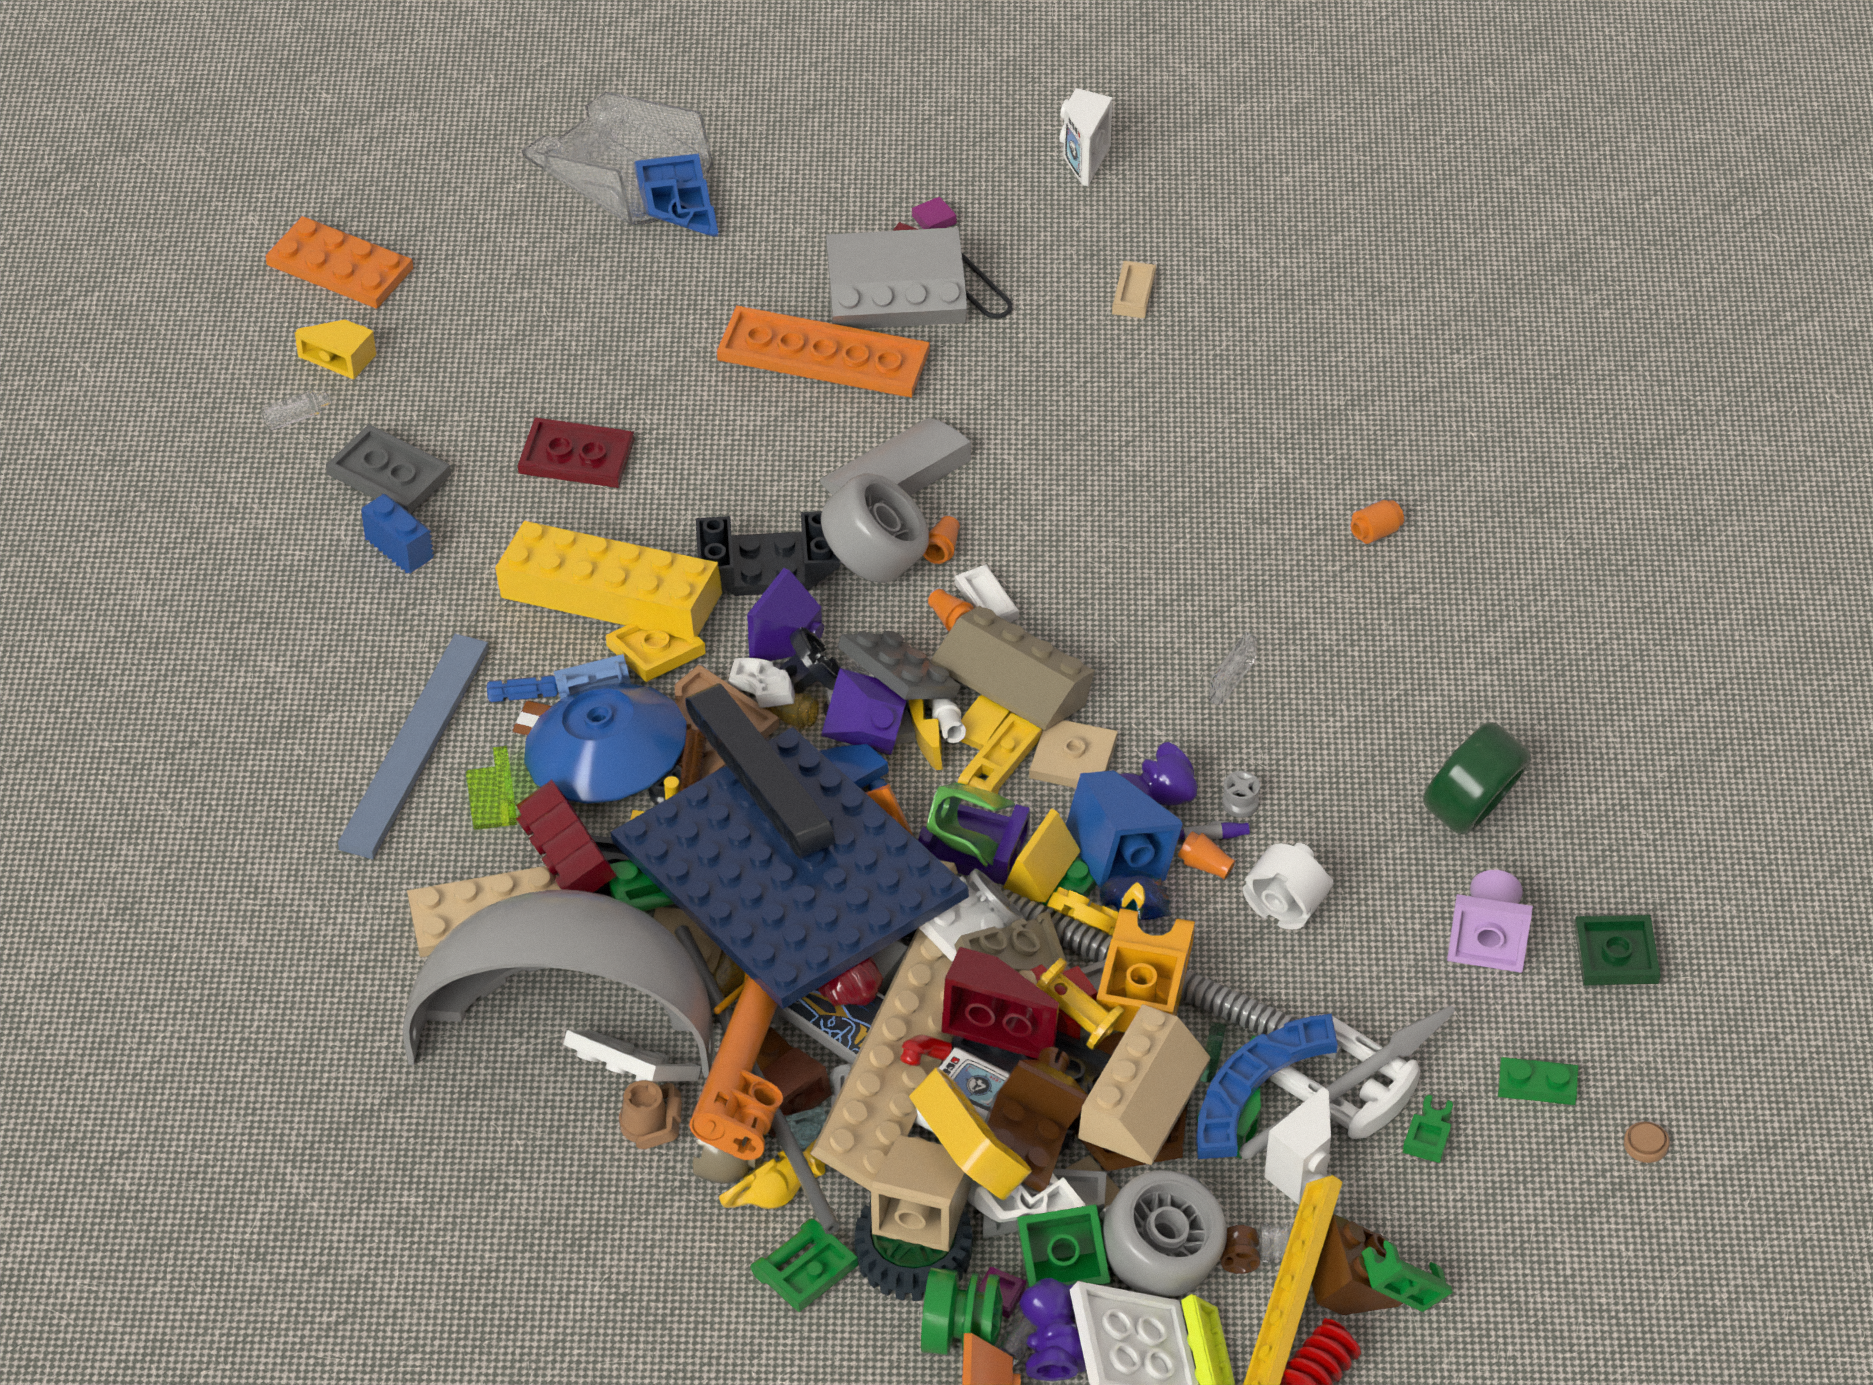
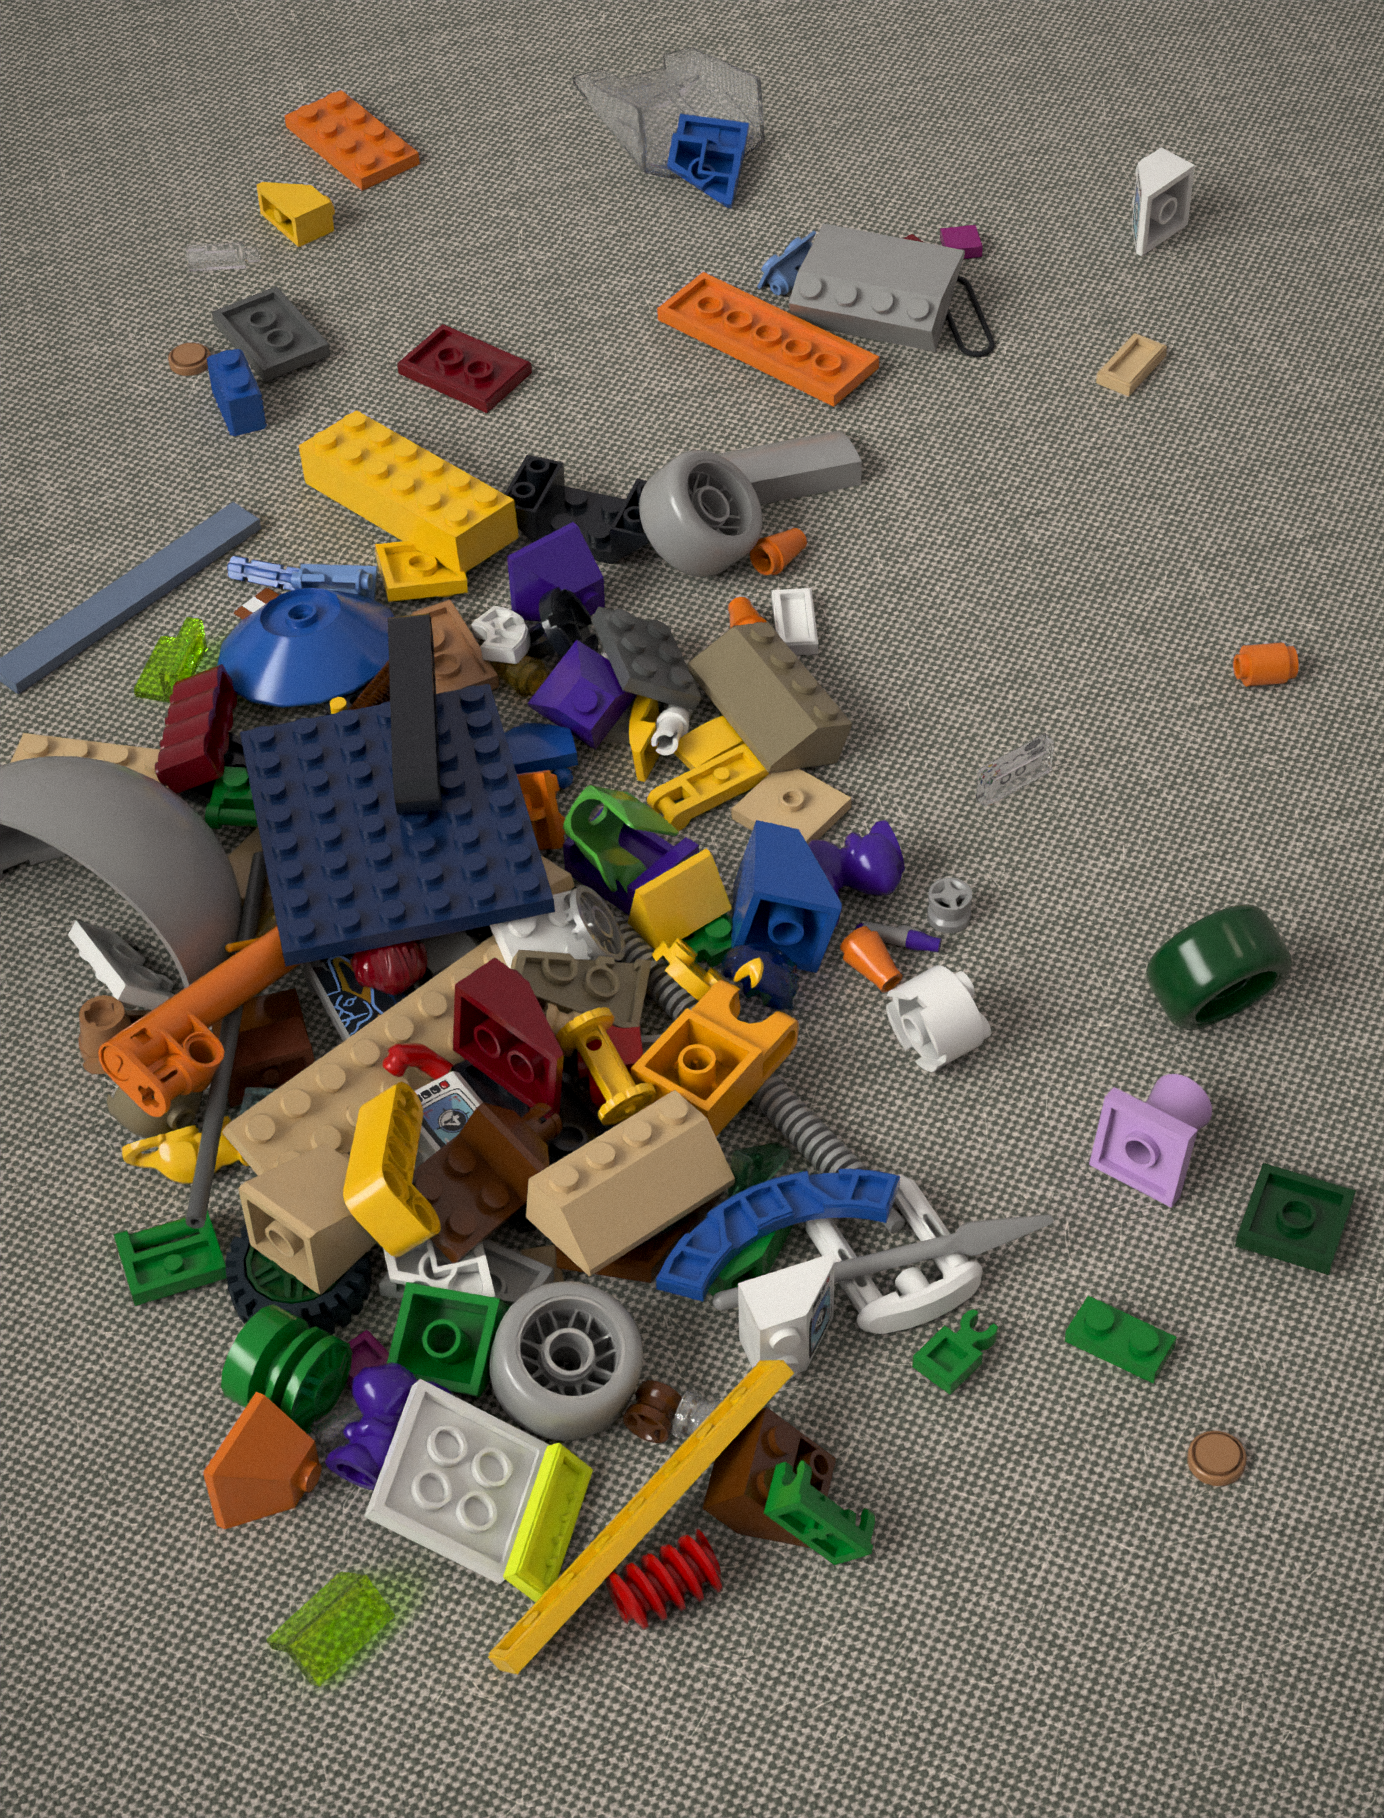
camera: 25 degrees right, 0 degrees up
none -> medium nougat piece [168,343,211,376]
none -> medium blue hinge [757,231,816,295]

